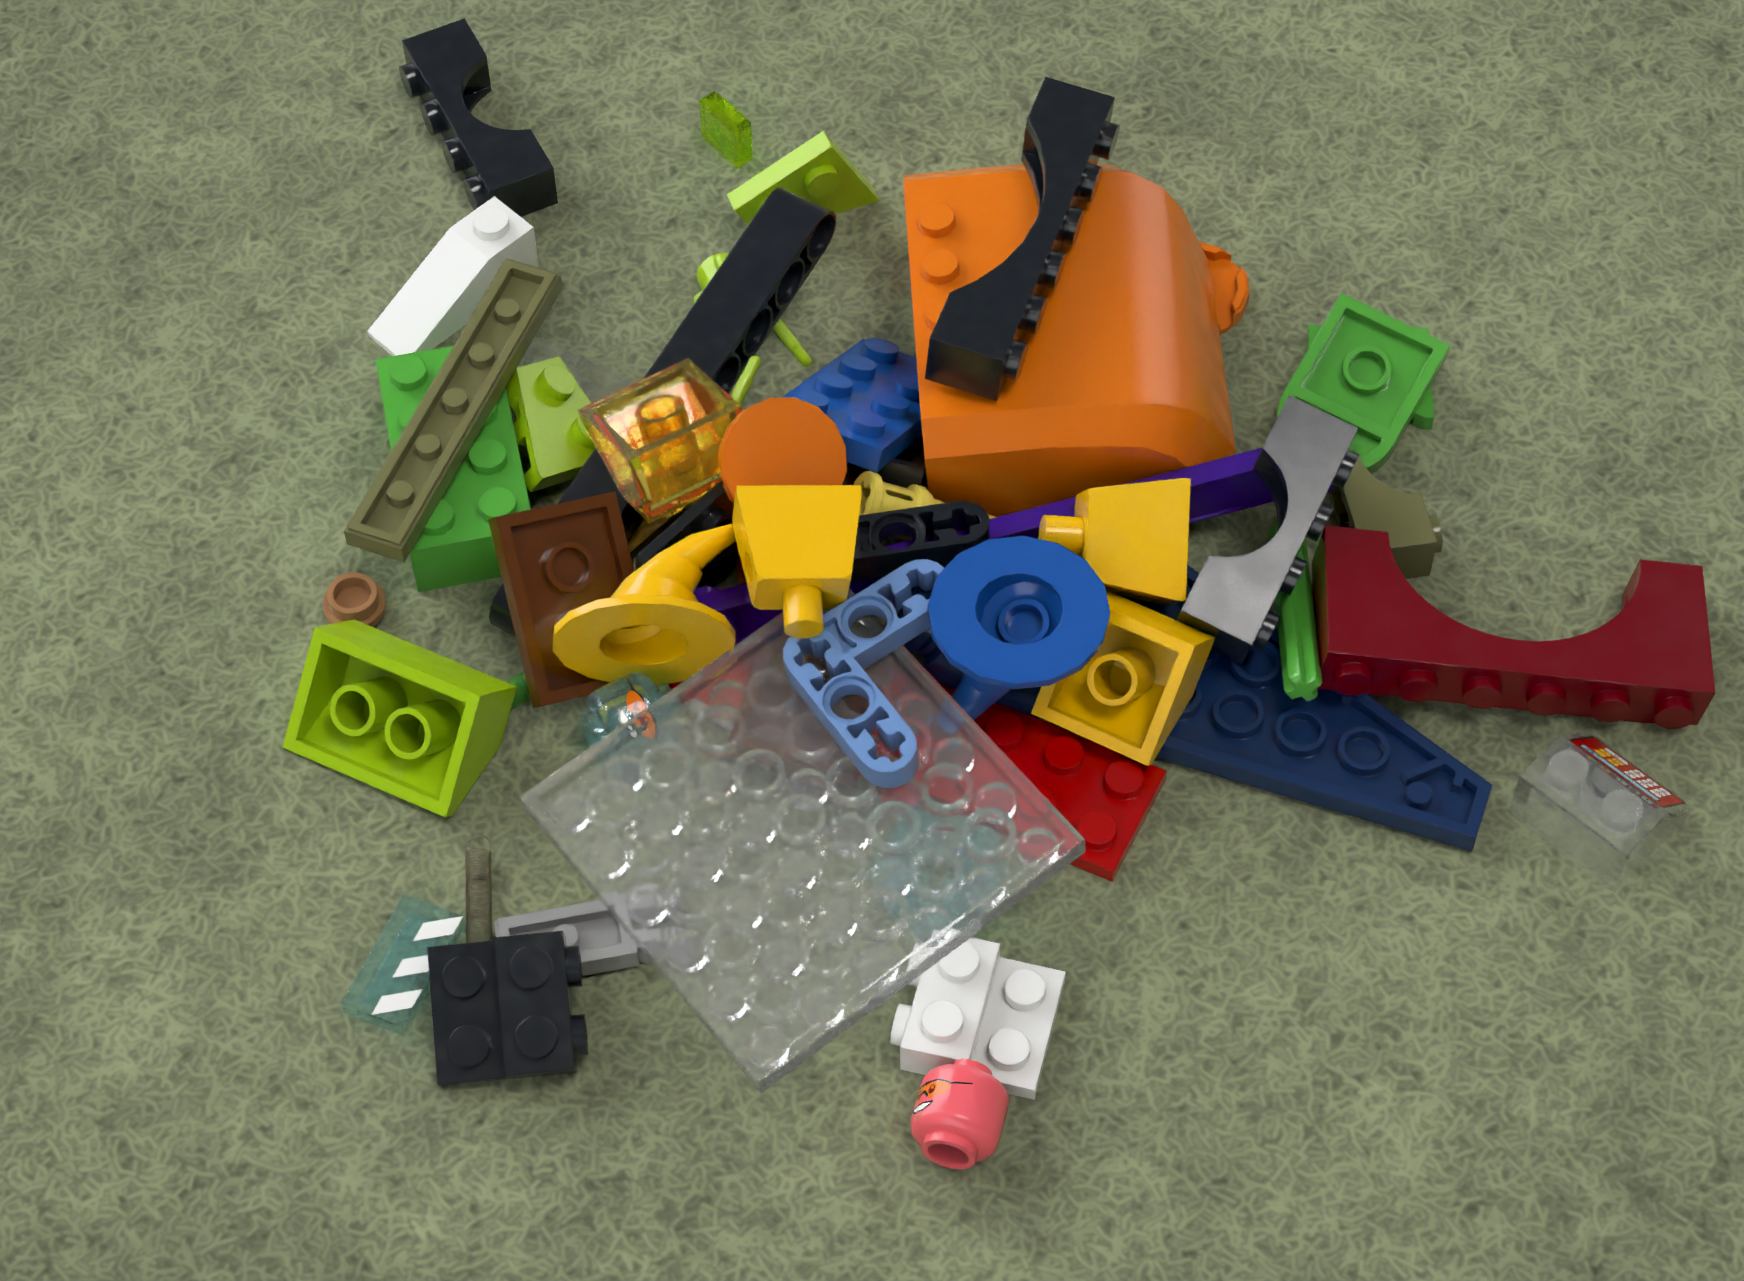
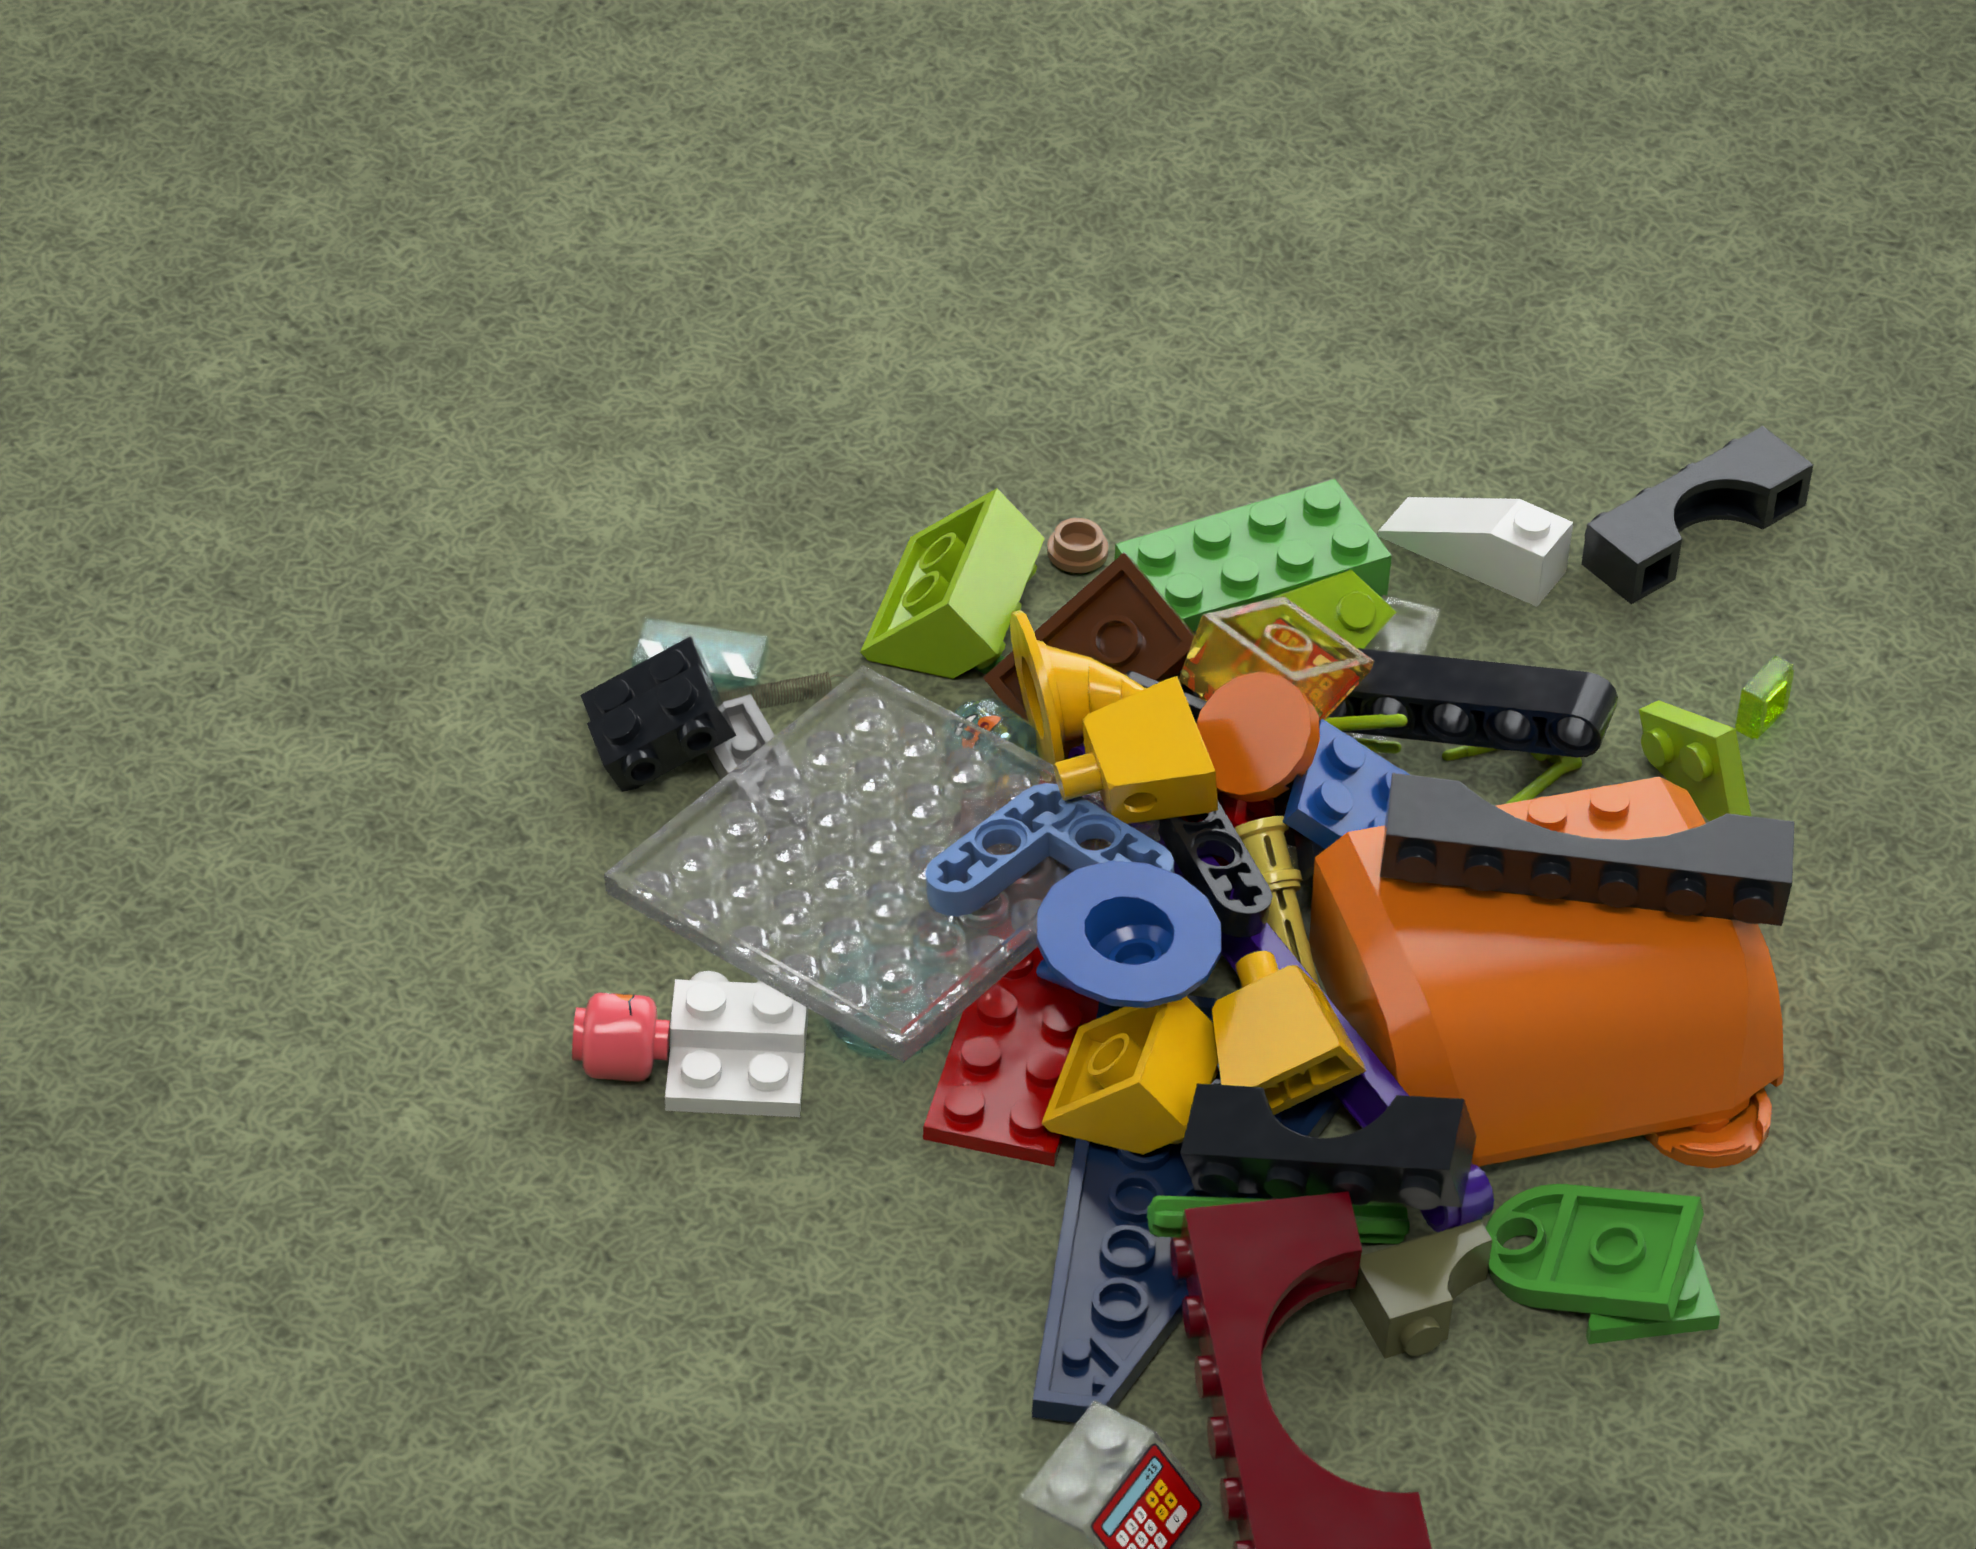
camera: 75 degrees right, 10 degrees down
olive tile [344,258,563,562] -> none

